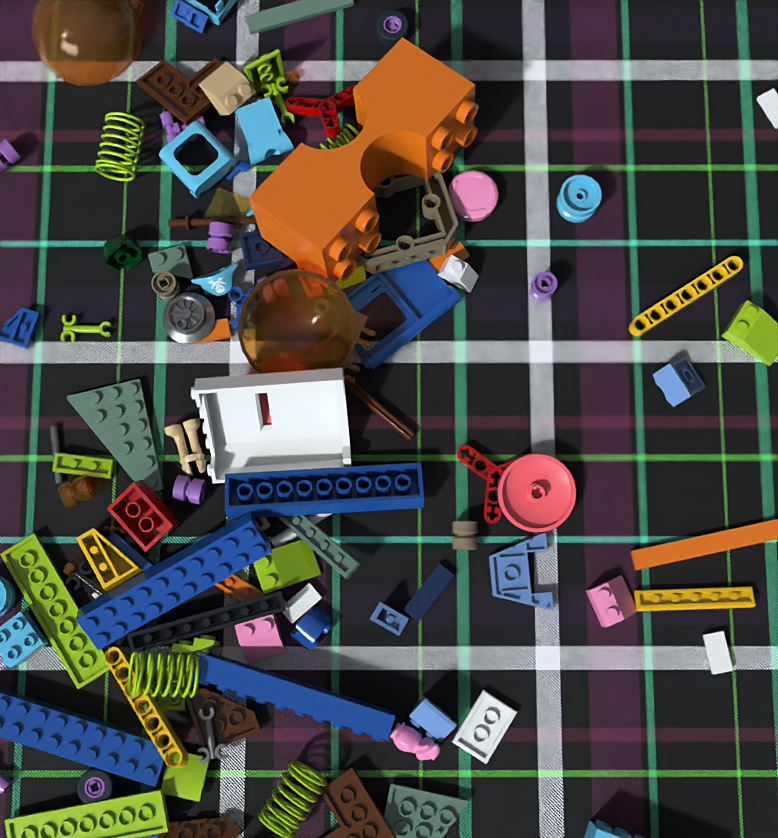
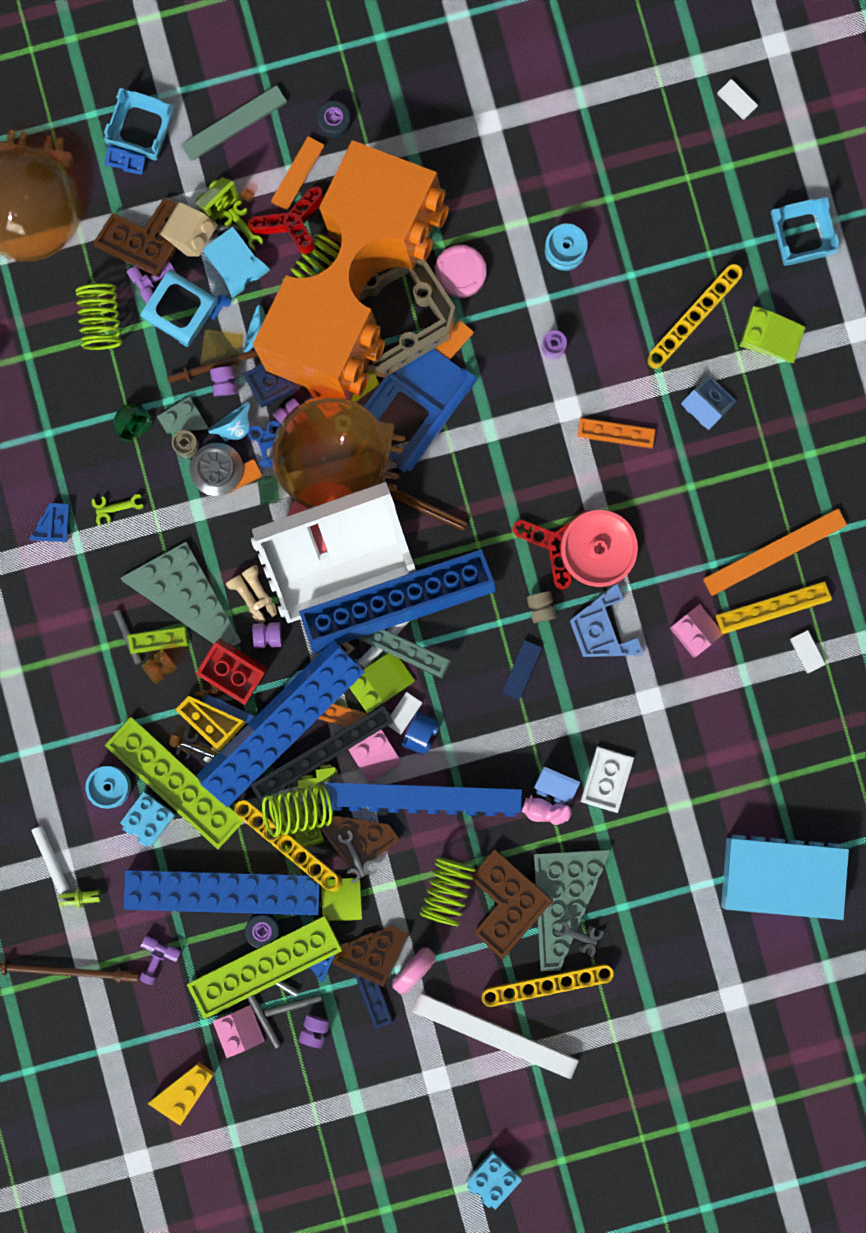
camera: 15 degrees left, 5 degrees up
medium blue slope [370,602,409,636] -> none
white slope [438,255,478,293] -> none
none -> clear green brick [257,475,281,505]
none -> orange tile [271,136,325,212]
none -> orange tile [577,418,655,449]

